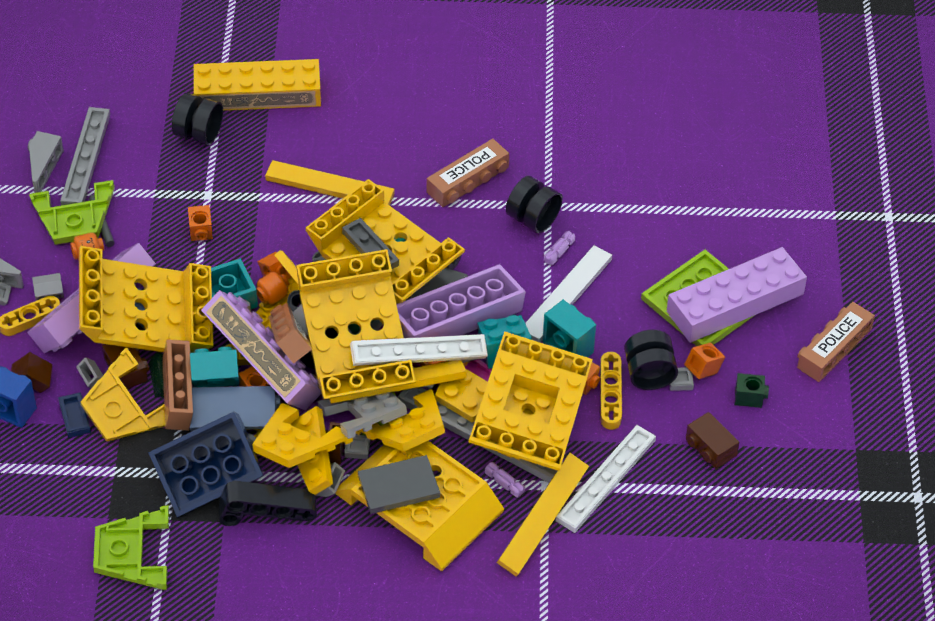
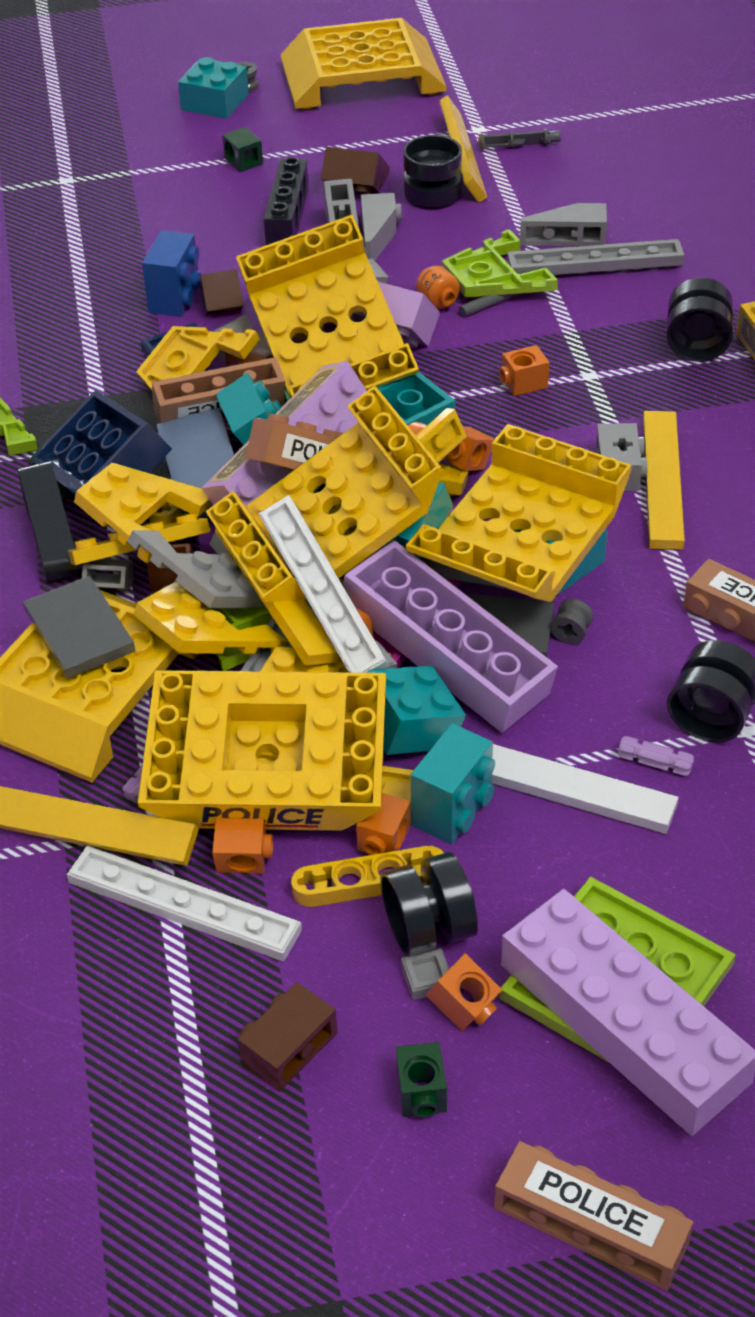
camera: 80 degrees right, 5 degrees down
dark grey plate [342,218,399,269] -> none
none -> orange brick [212,818,273,874]
none -> light grey brick [596,423,647,491]

